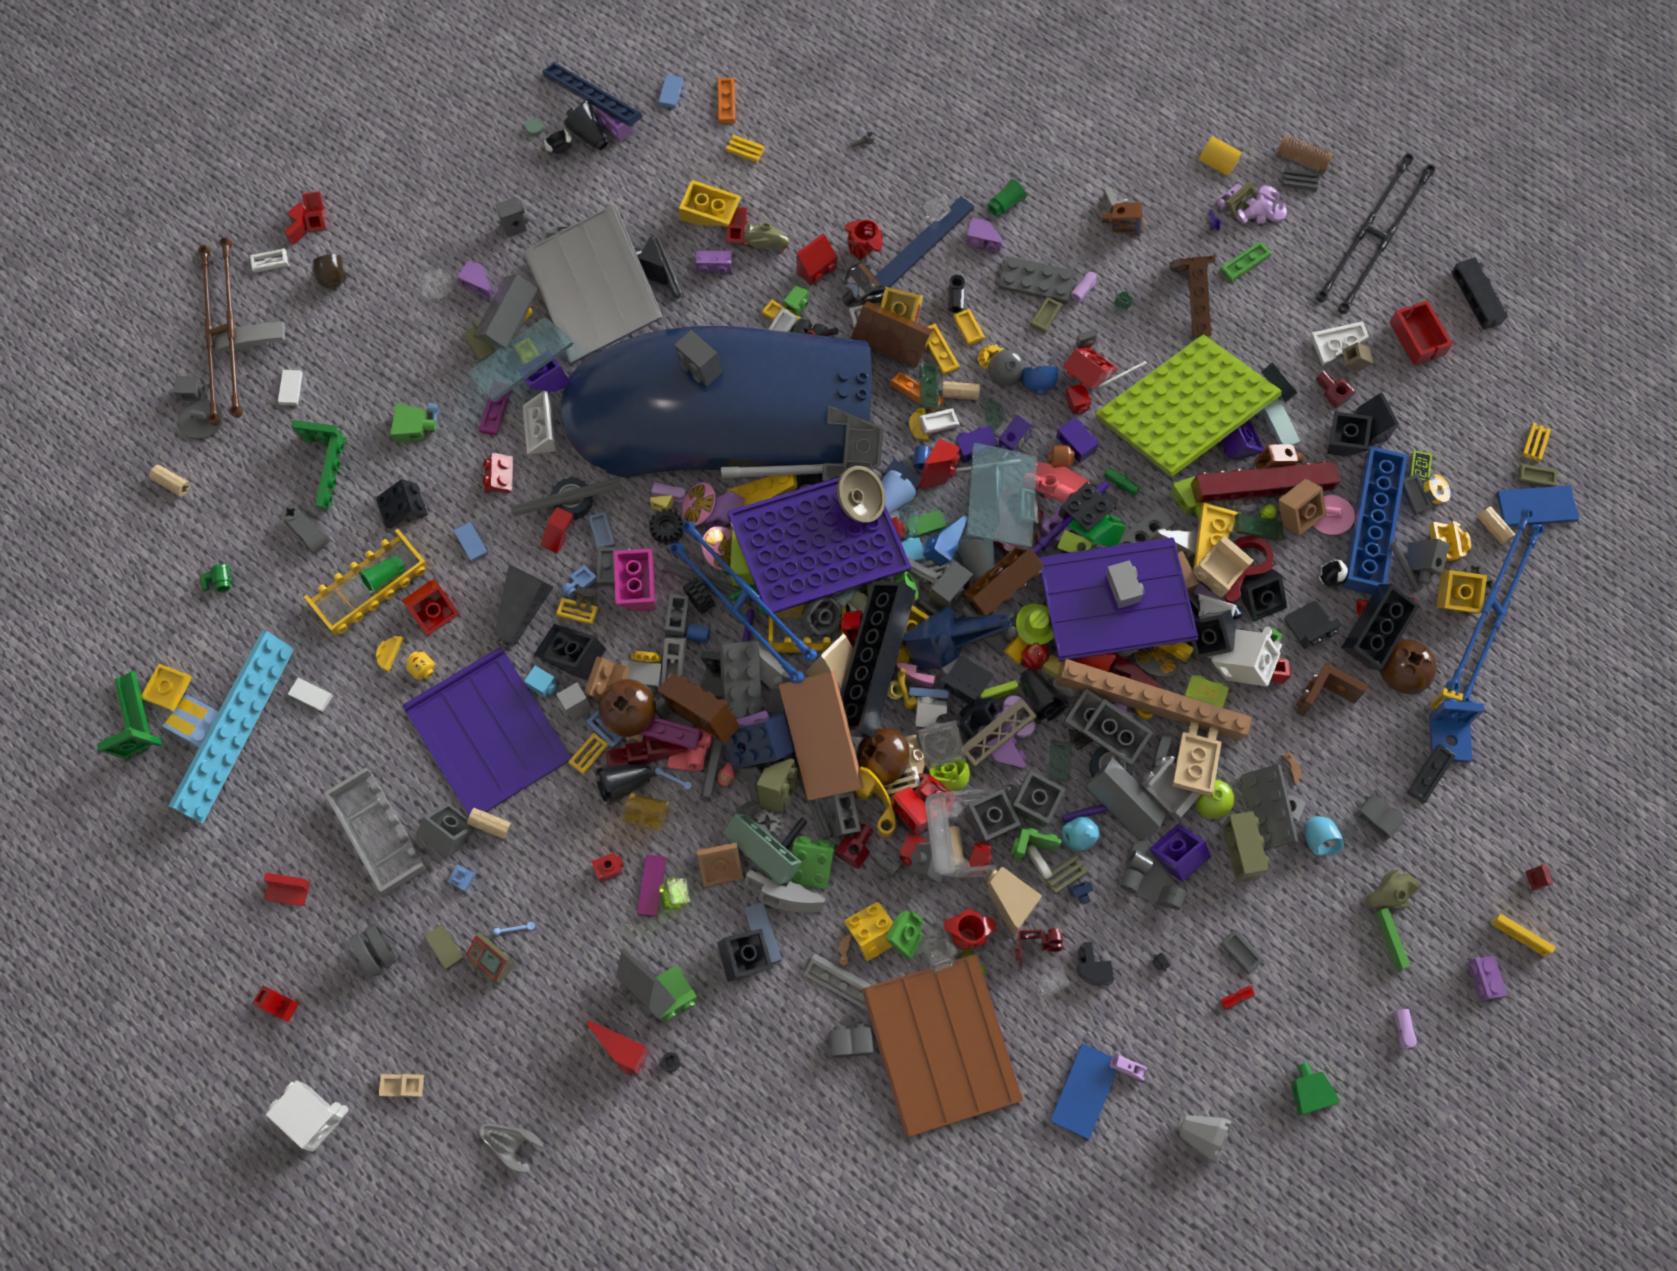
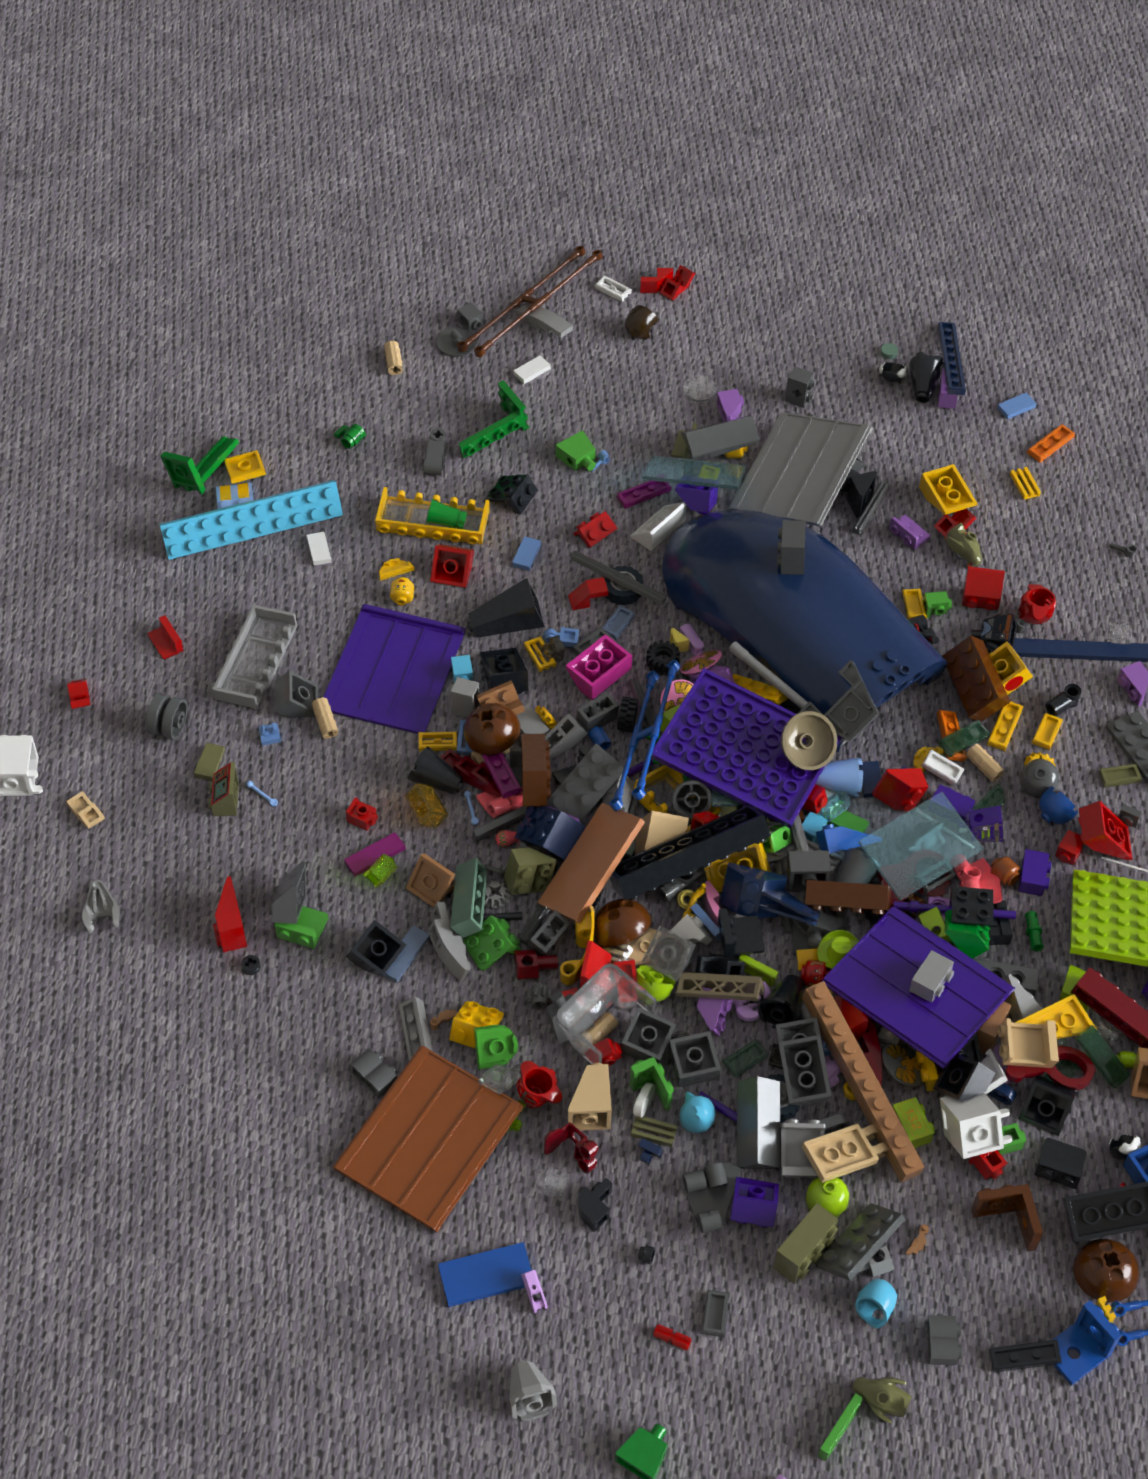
camera: 50 degrees right, 15 degrees down
white tile [768,308,798,332] -> none

